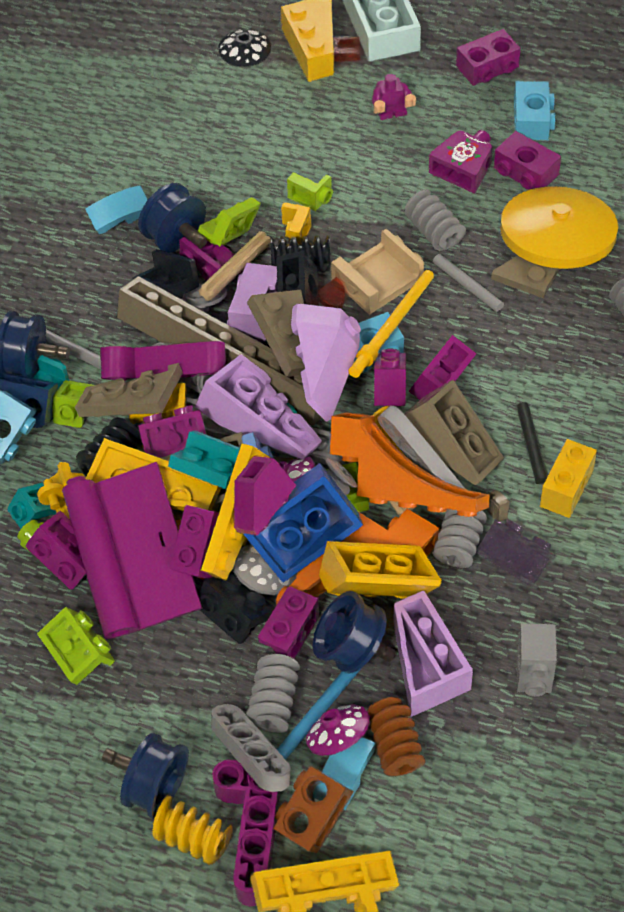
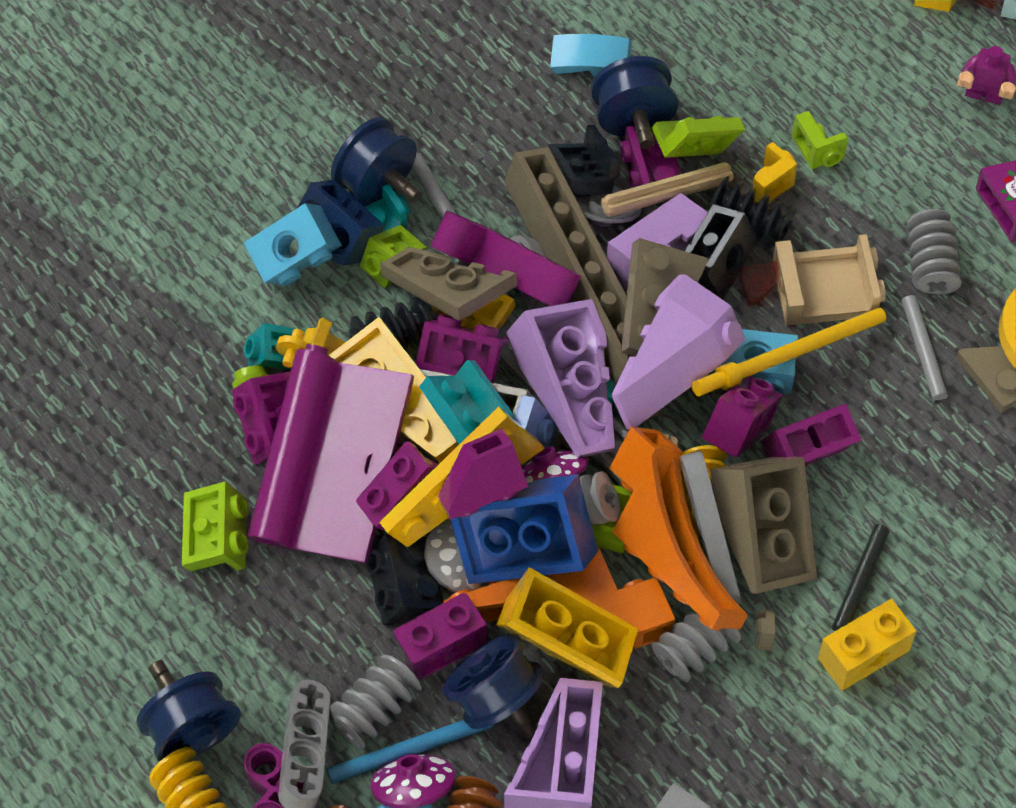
camera: 30 degrees right, 5 degrees up
clear purple bracket [476,519,557,587] -> none

